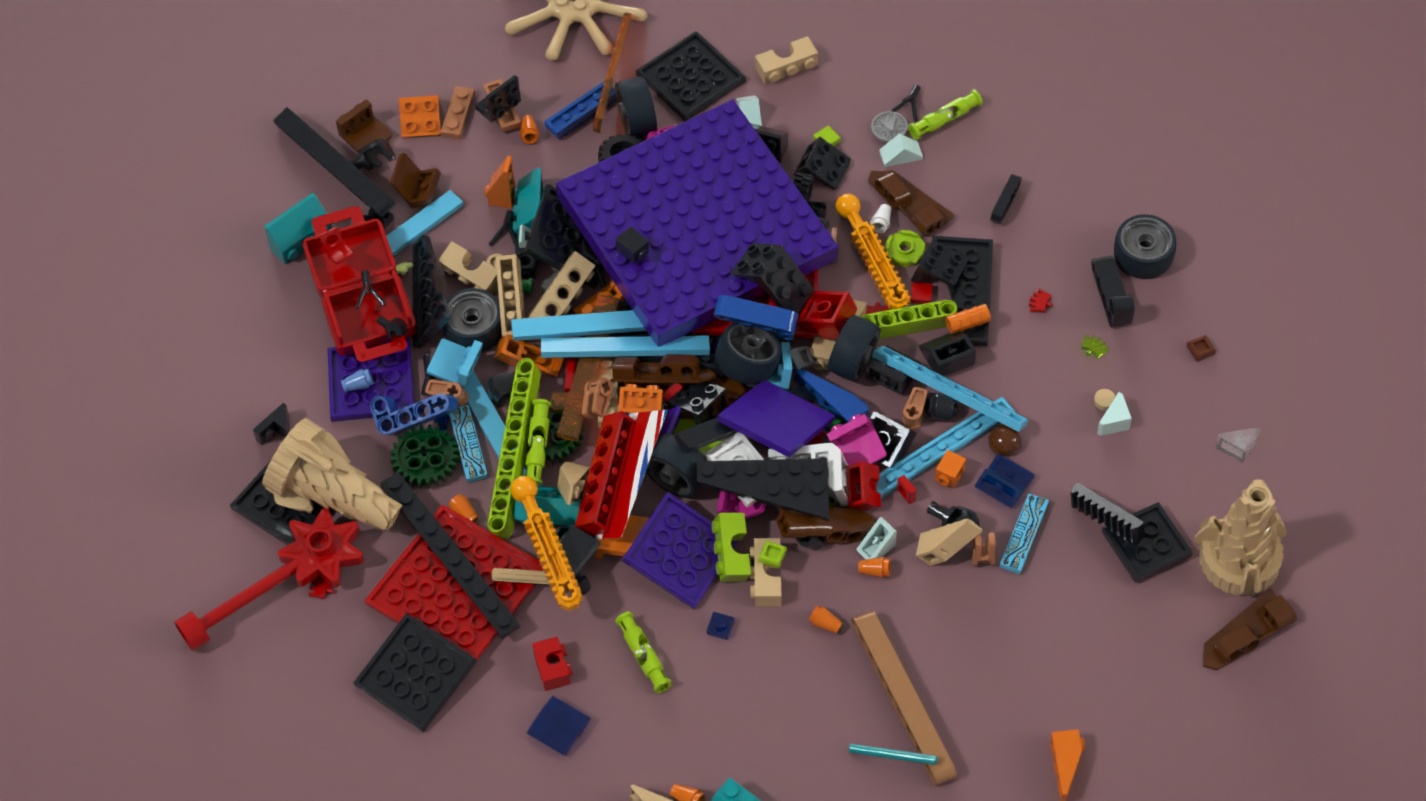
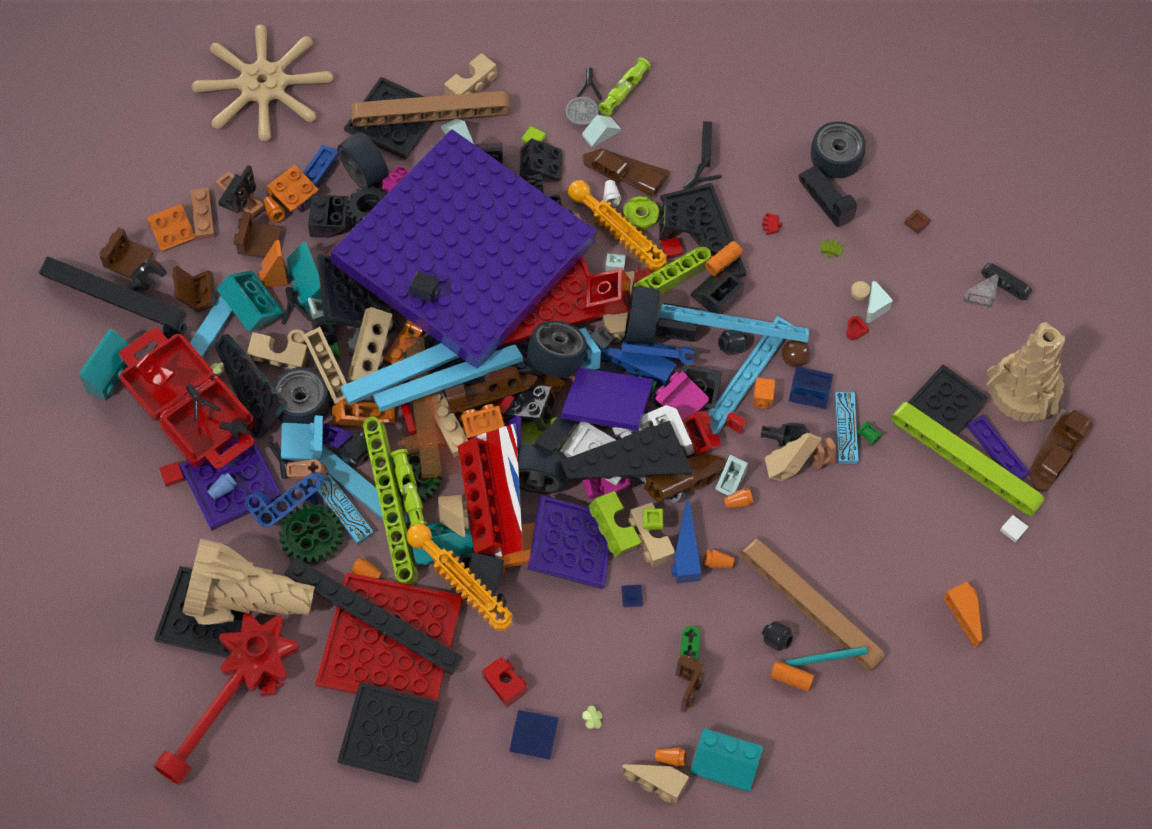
camera: 25 degrees left, 5 degrees up
black slope [253,403,289,445] -> none
tan axle [492,568,550,584] -> none
nougat piece [582,378,613,420] -> none
clear orange tile [593,12,632,133] -> none
lime piece [615,611,672,694] -> none
blue beam [713,295,798,340] -> none
black bracket [732,243,814,314] -> none
nougat piece [902,387,927,431] -> none
black gear [1070,483,1145,544] -> none
none -> red tile [159,461,184,487]
none -> teal slope [217,270,284,332]
none -> reddish brown bracket [234,212,282,258]
none -> orange bracket [267,165,318,212]
none -> black slope [308,194,349,238]
none -> dark purple slope [322,423,353,448]
none -> medium nougat beam [351,91,510,126]
none -> yellowish green plant [582,706,602,729]
none -> light aqua slope [605,253,626,272]
none -> blue tile [621,340,695,364]
none -> blue slope [671,501,701,583]
none -> reddish brown bracket [676,655,705,712]
none -> green beam [680,626,700,660]
none -> black plant [683,158,722,189]
none -> black head [762,621,793,651]
none -> orange axle [770,661,814,692]
none -> red tile [846,316,870,340]
none -> green bush [857,421,883,446]
none -> lime beam [891,402,1045,516]
none -> dark purple tile [966,415,1030,480]
none -> black beam [981,263,1032,300]
none -> white tile [1000,515,1028,543]

